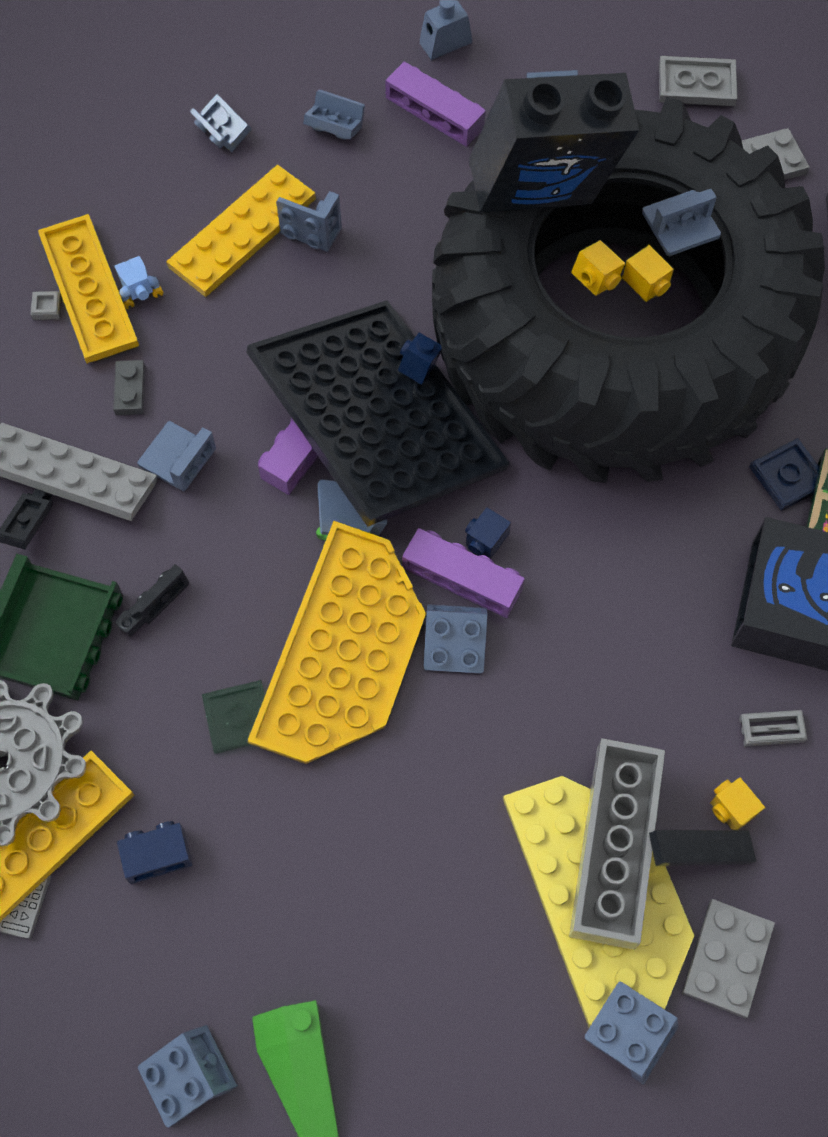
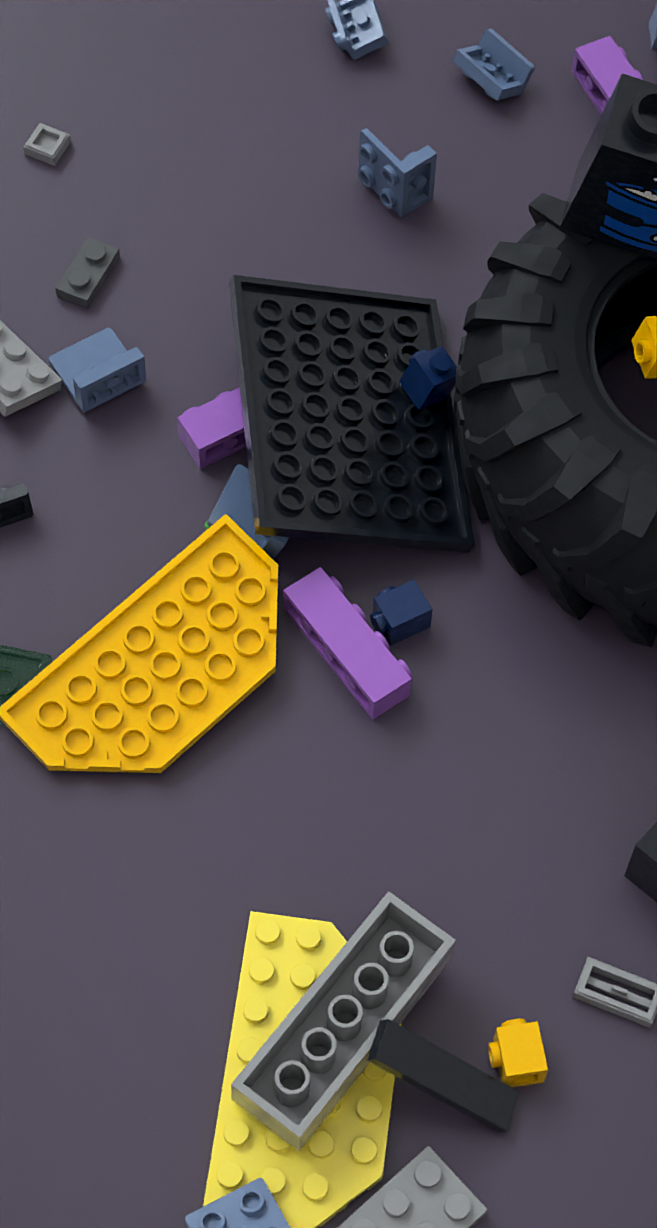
camera: 25 degrees right, 5 degrees down
yellow plate [38,214,139,364] -> none
light blue piece [115,256,163,309] -> none
yellow plate [166,164,316,297] -> none
sand blue bracket [424,604,487,673] -> none

